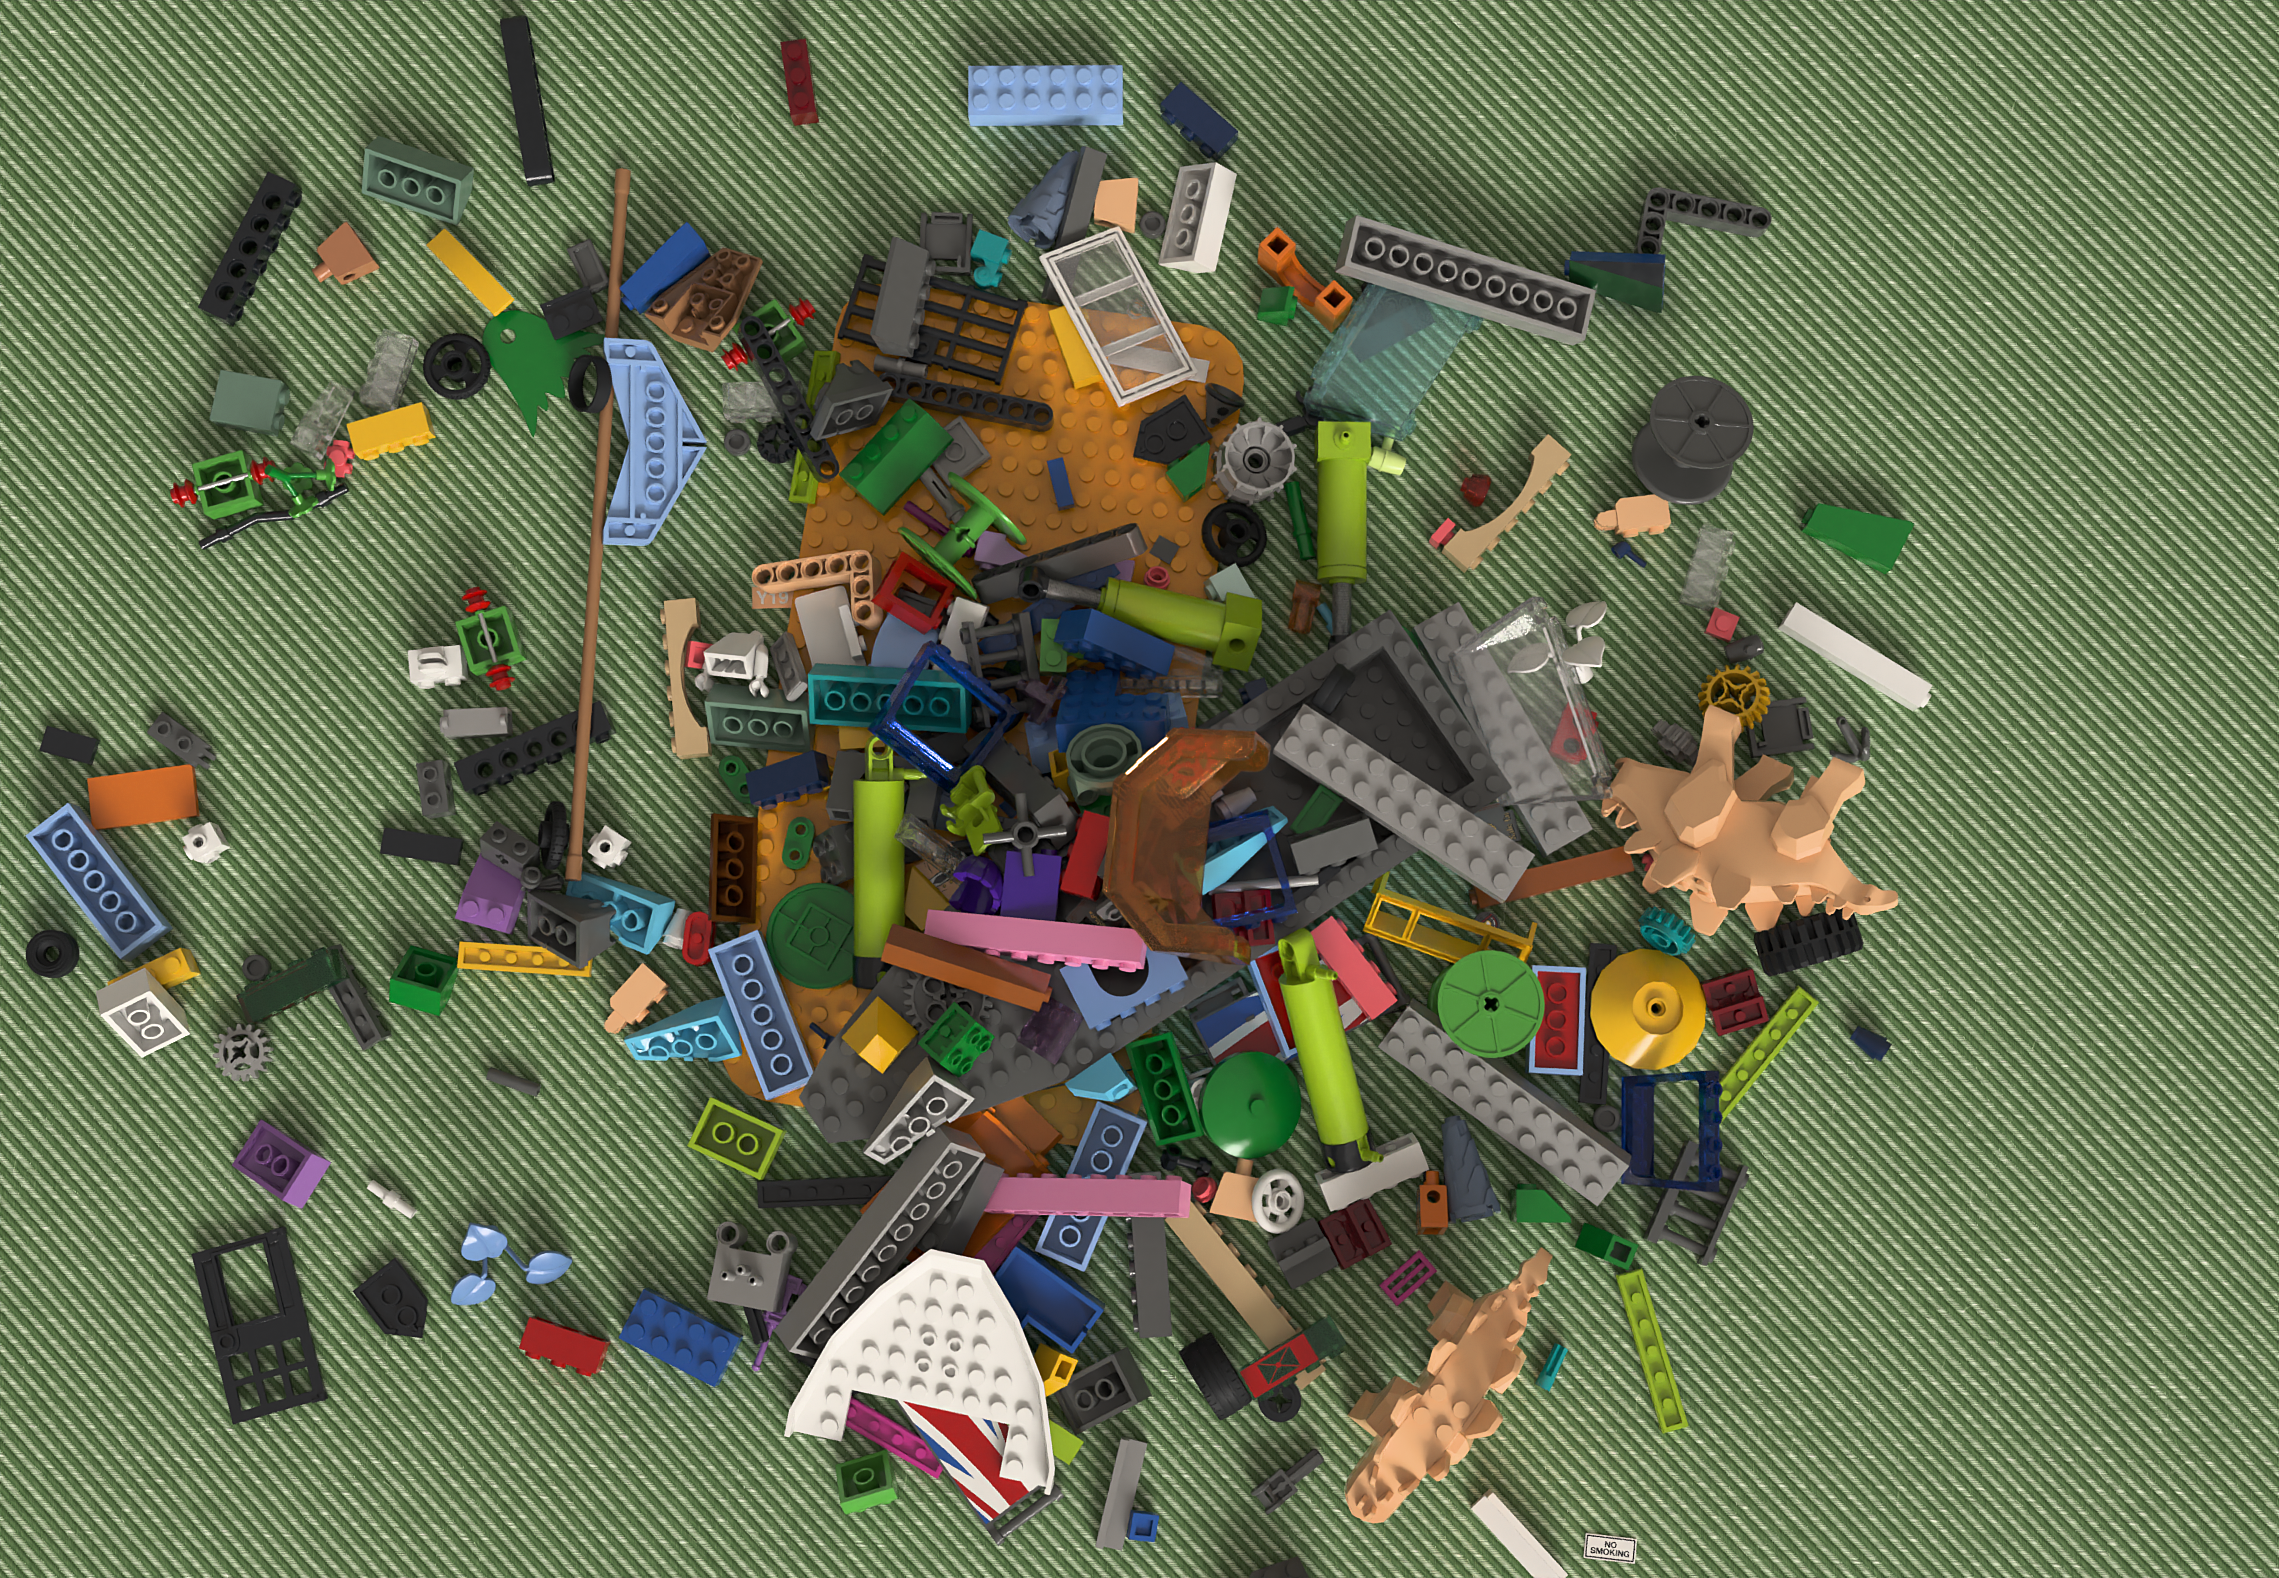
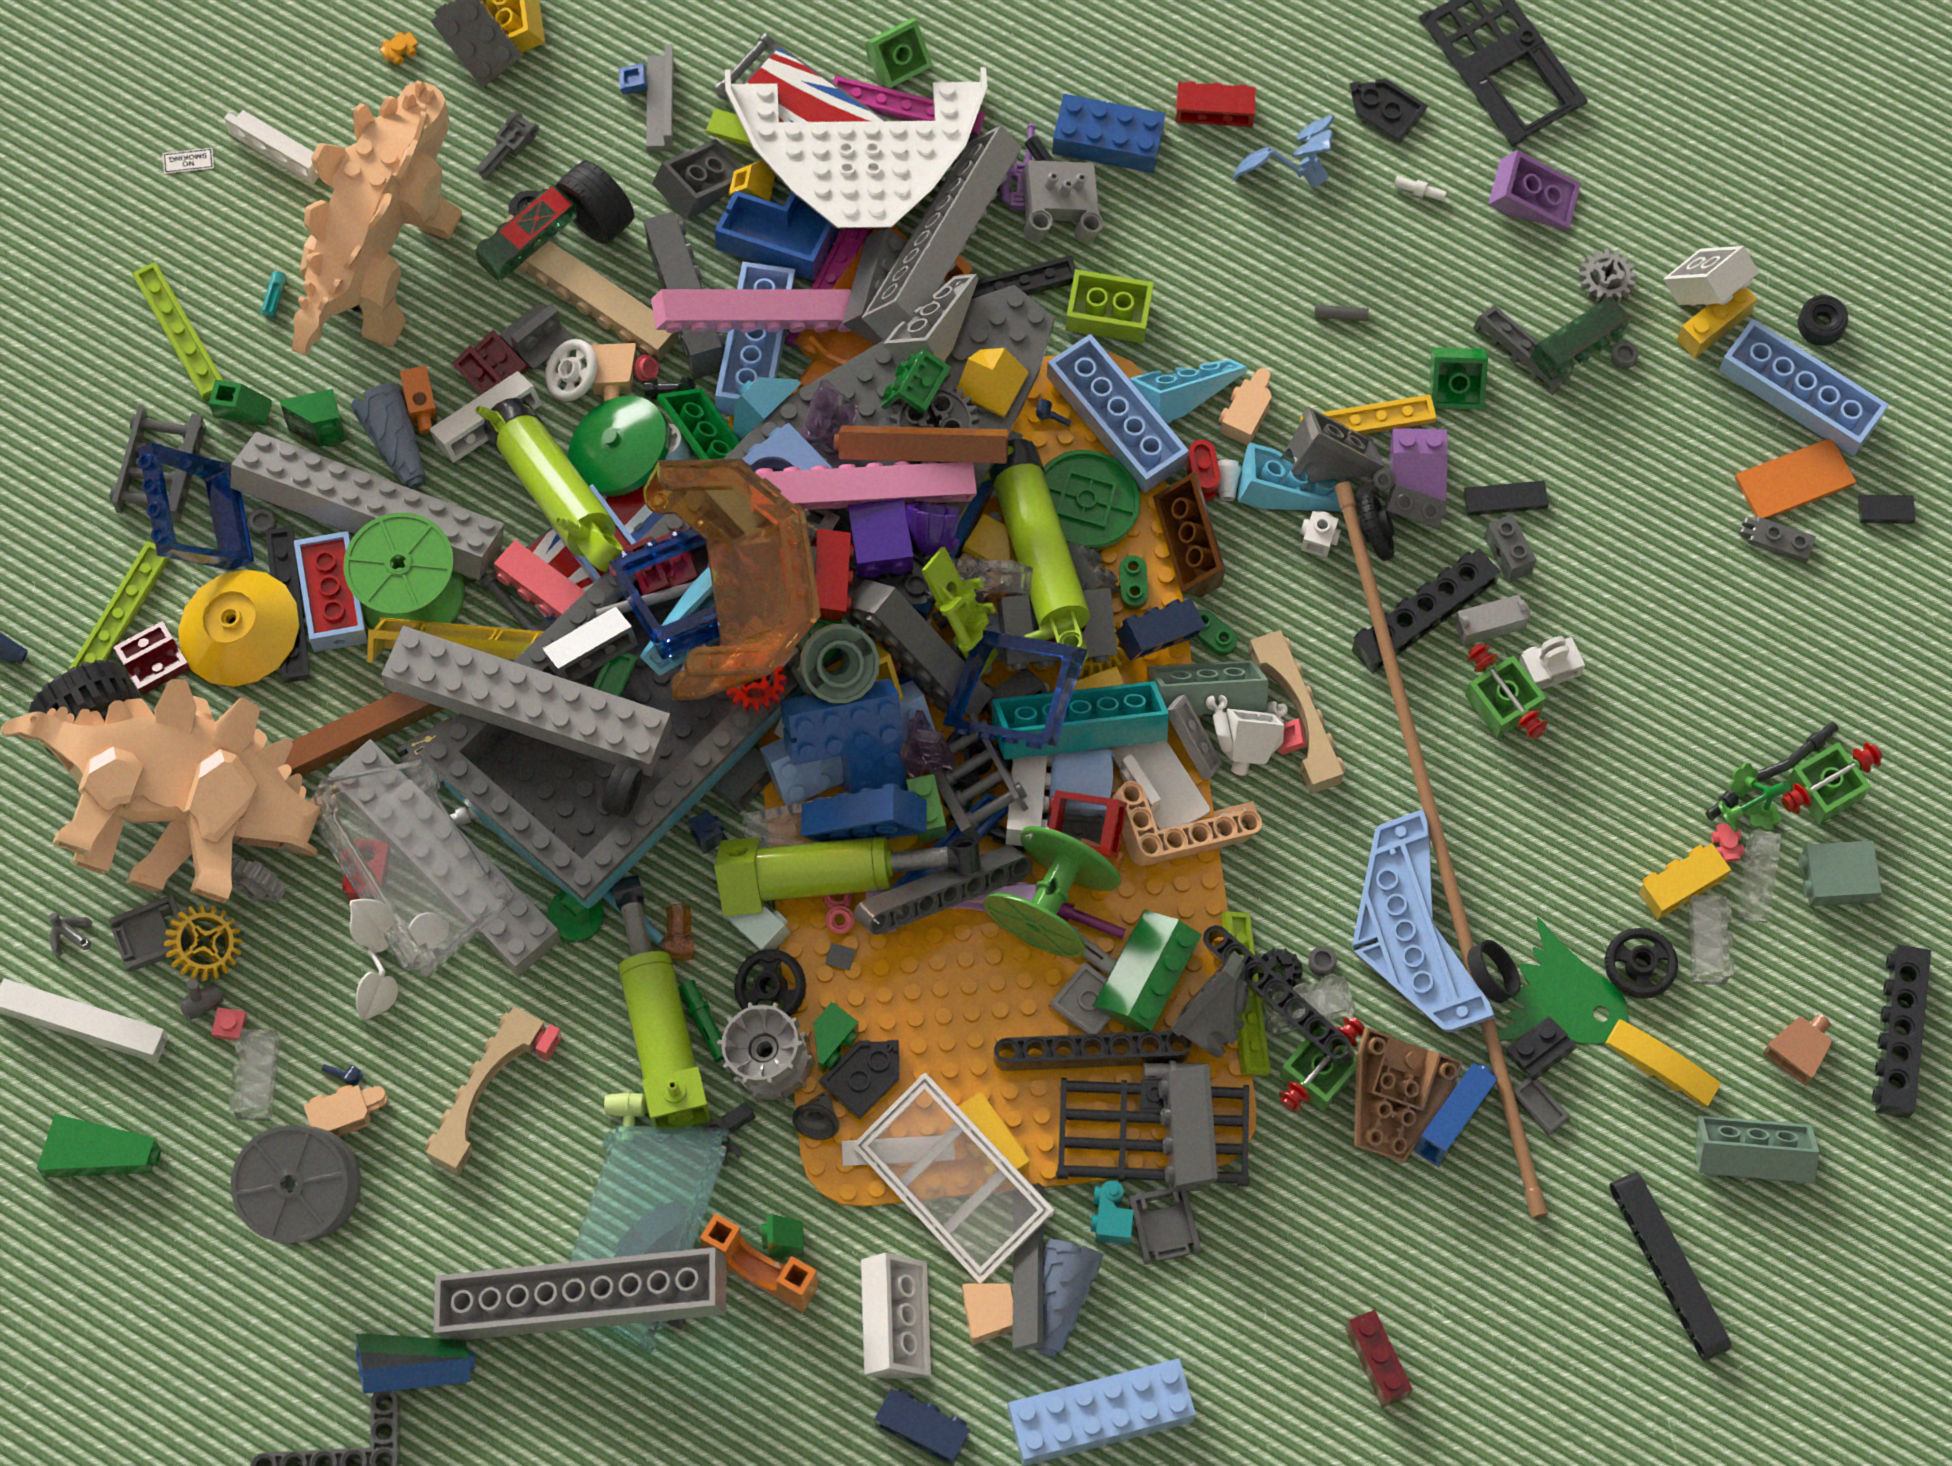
camera: 160 degrees right, 15 degrees down
white brick [182,822,230,864] -> none
dark grey bar [983,793,1067,877] -> none
blue piece [1047,457,1075,511] -> none
dark grey tile [1140,211,1165,239] -> none
dark pink tile [1379,1250,1437,1306] -> none
clear red cone [1460,474,1492,508] -> none
teal gear [1638,906,1696,956] -> none

